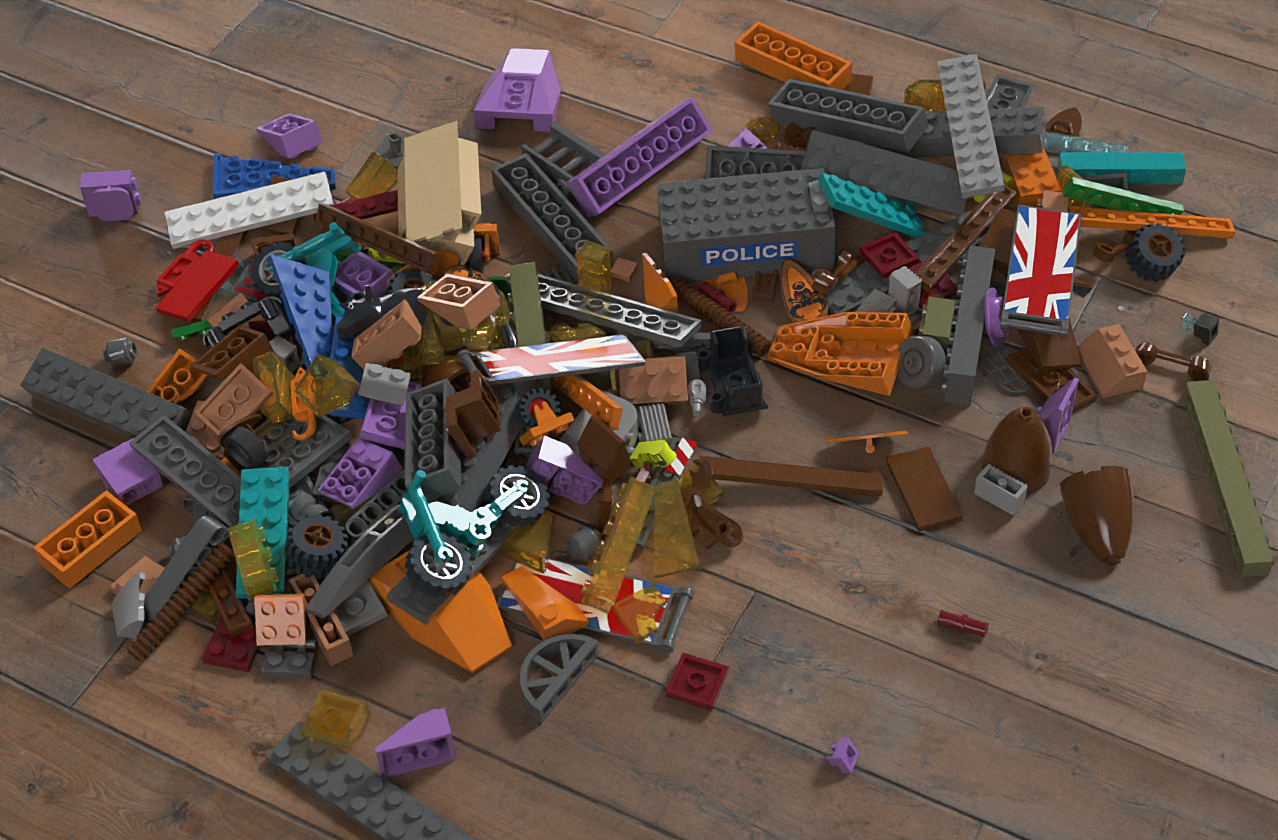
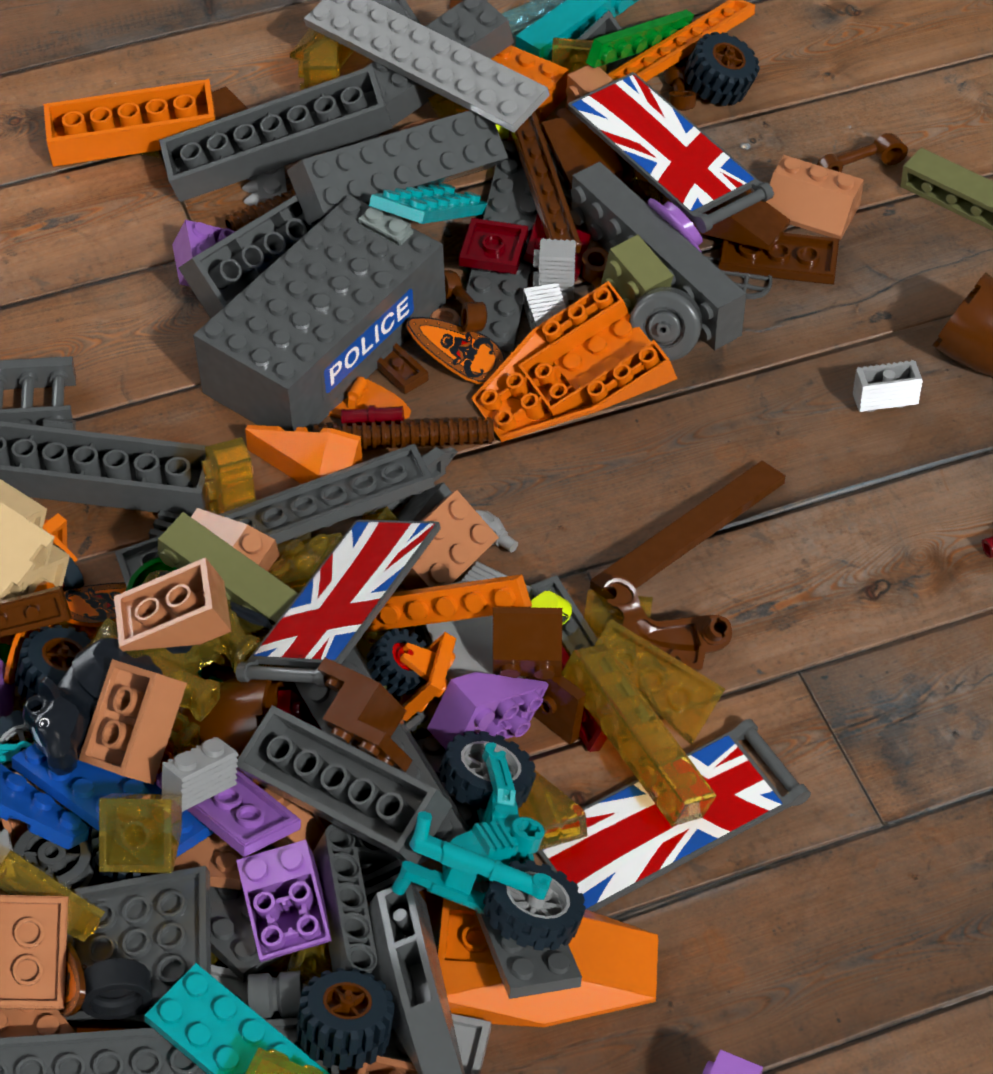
camera: 50 degrees left, 0 degrees up
orange plate [290,367,317,441] -> none
orange wedge [501,566,589,640] -> none
dark grey window [520,634,599,724] -> none
medium lavender brick [566,97,712,218] -> none
dark grey head [566,526,601,561] -> none
tile [612,584,666,643] -> none
sticker [665,438,698,475] -> none
dark red plate [666,653,729,711] -> none
black container [697,326,768,417] -> none
clear yellow gear [746,115,778,140] -> none
reddish brown bracket [782,122,817,148] -> none
orange shield [826,431,908,453] -> none
reddish brown bar [837,253,865,280] -> none
reddish brown tile [886,447,963,532] -> none
reddish brown cylinder [982,407,1052,495] -> none
medium lavender slope [1037,378,1079,454] -> none
pearl dark grey piece [1180,313,1219,345] -> none
none -> nougat slope [191,508,279,571]

